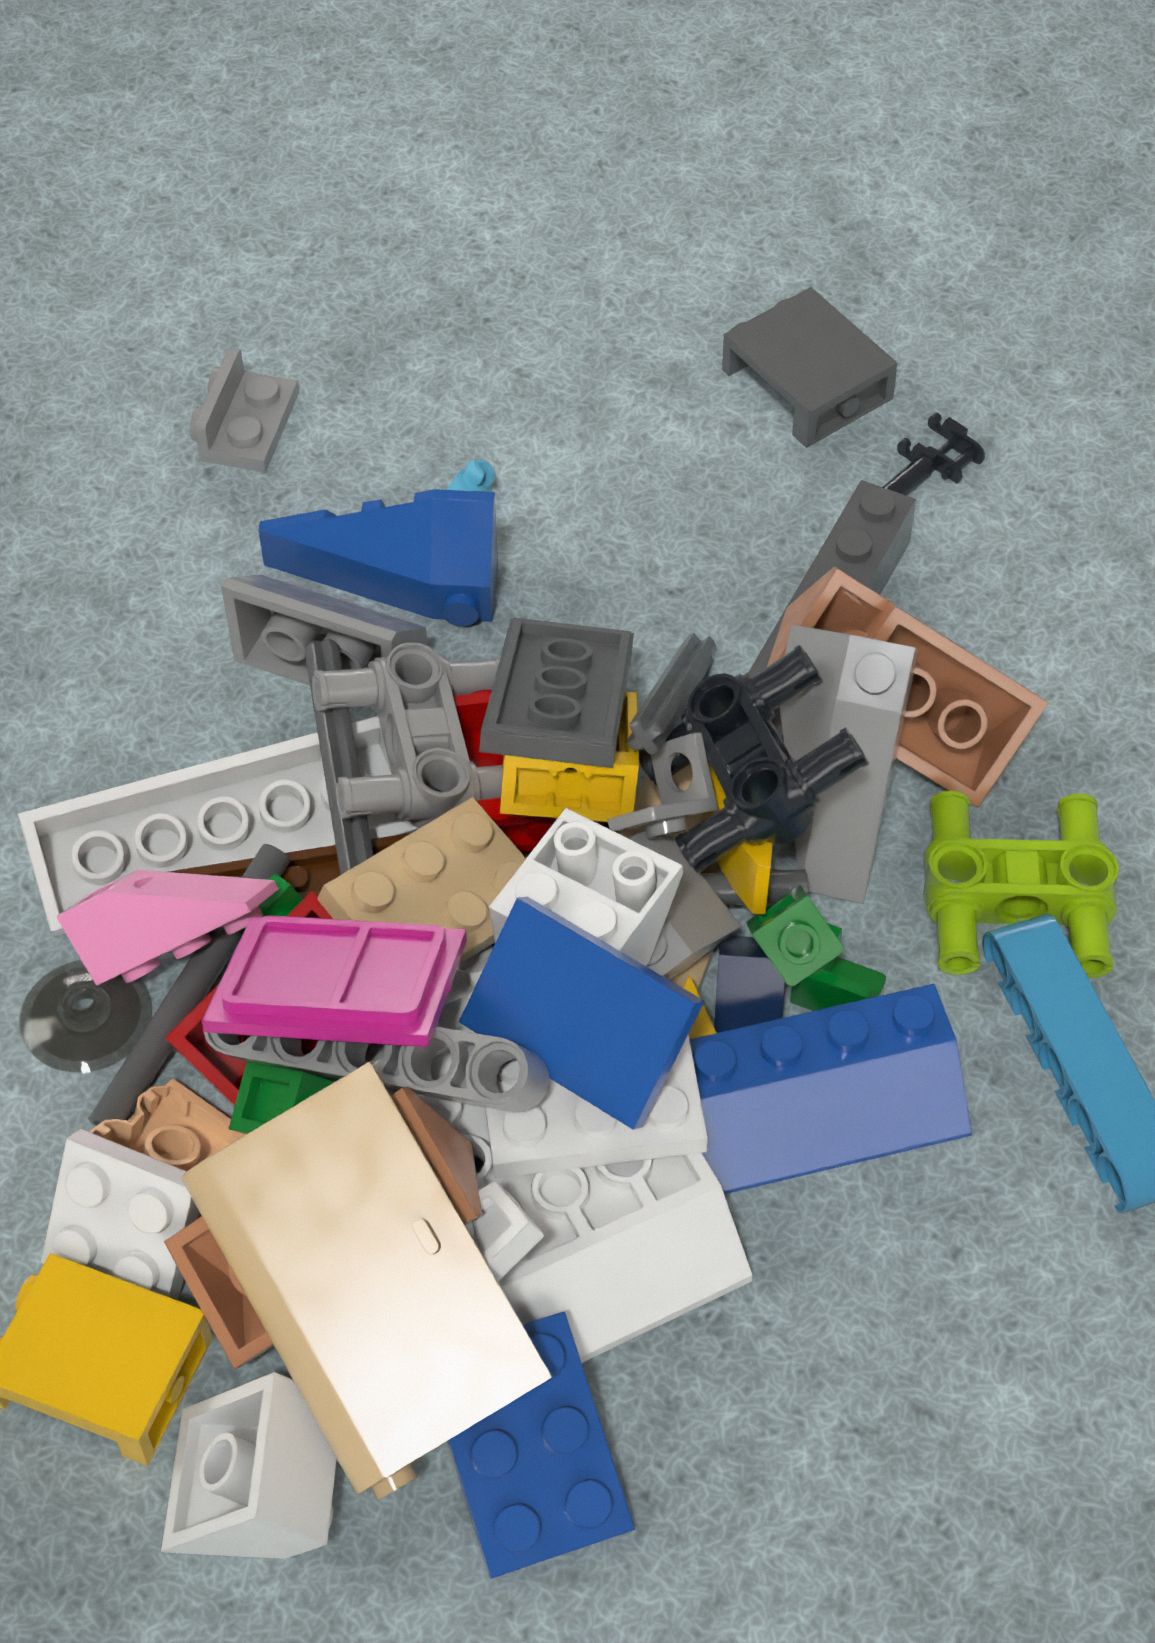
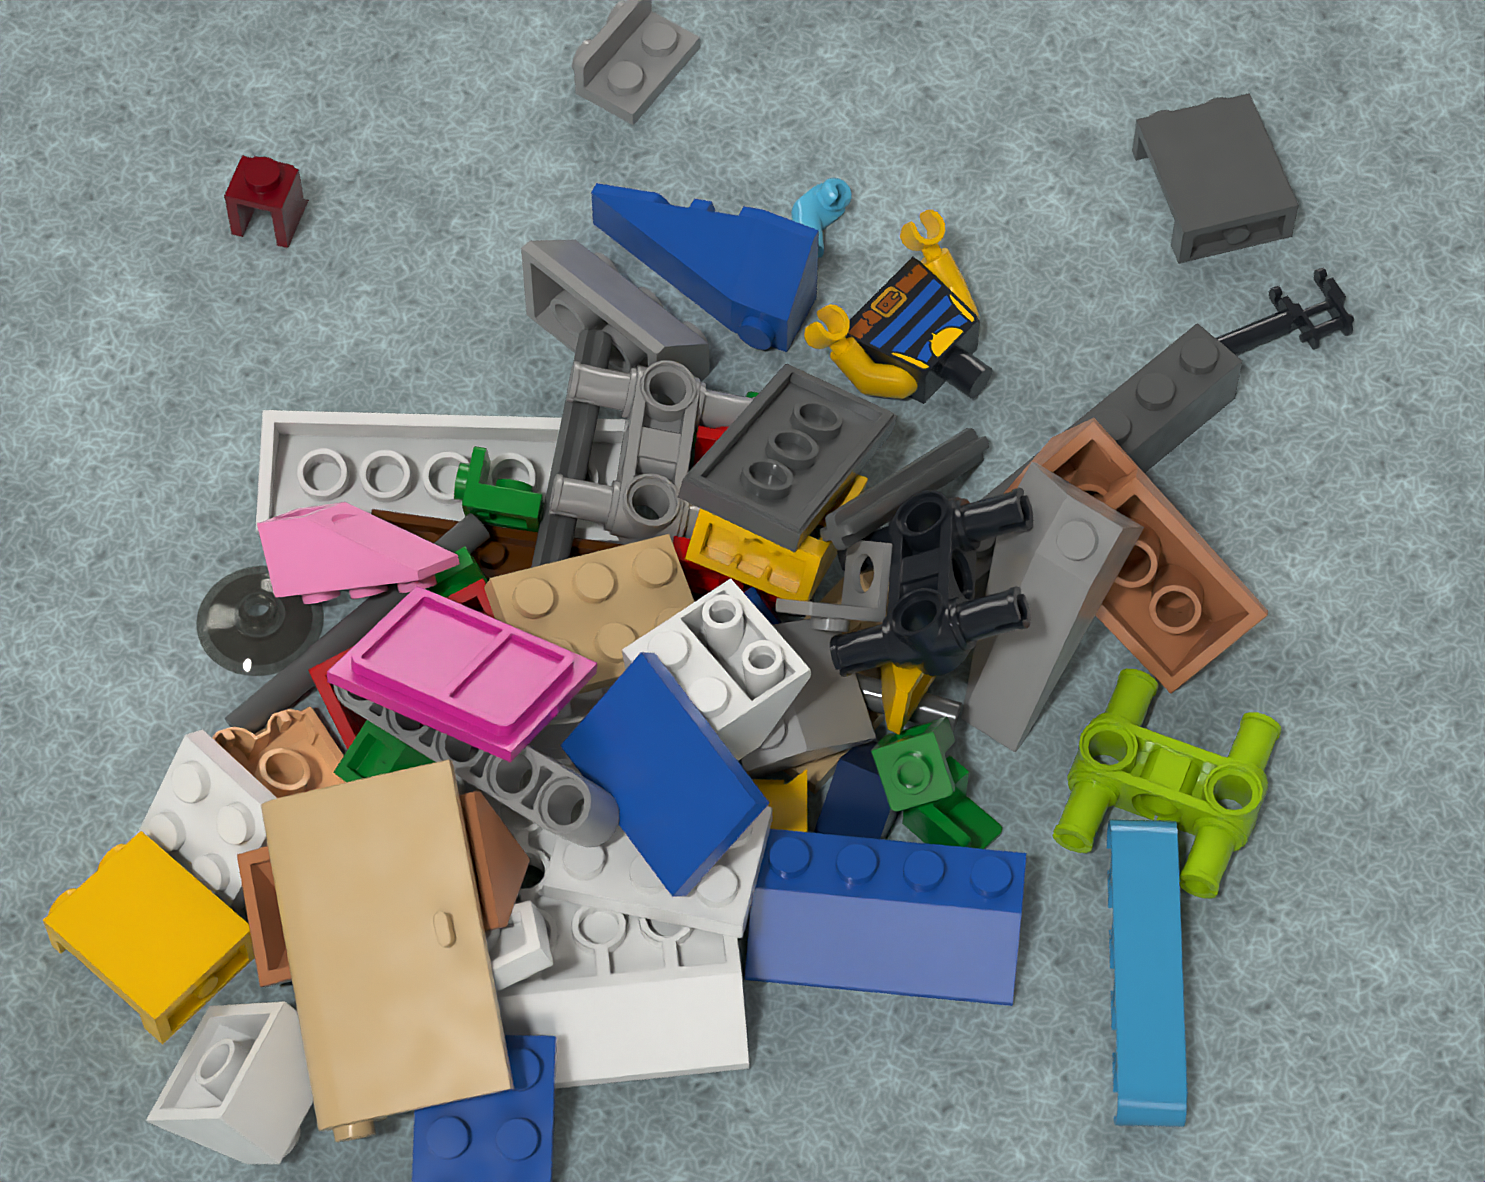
camera: 20 degrees right, 5 degrees up
none -> green bracket [454,446,544,532]
none -> torso [804,209,992,404]

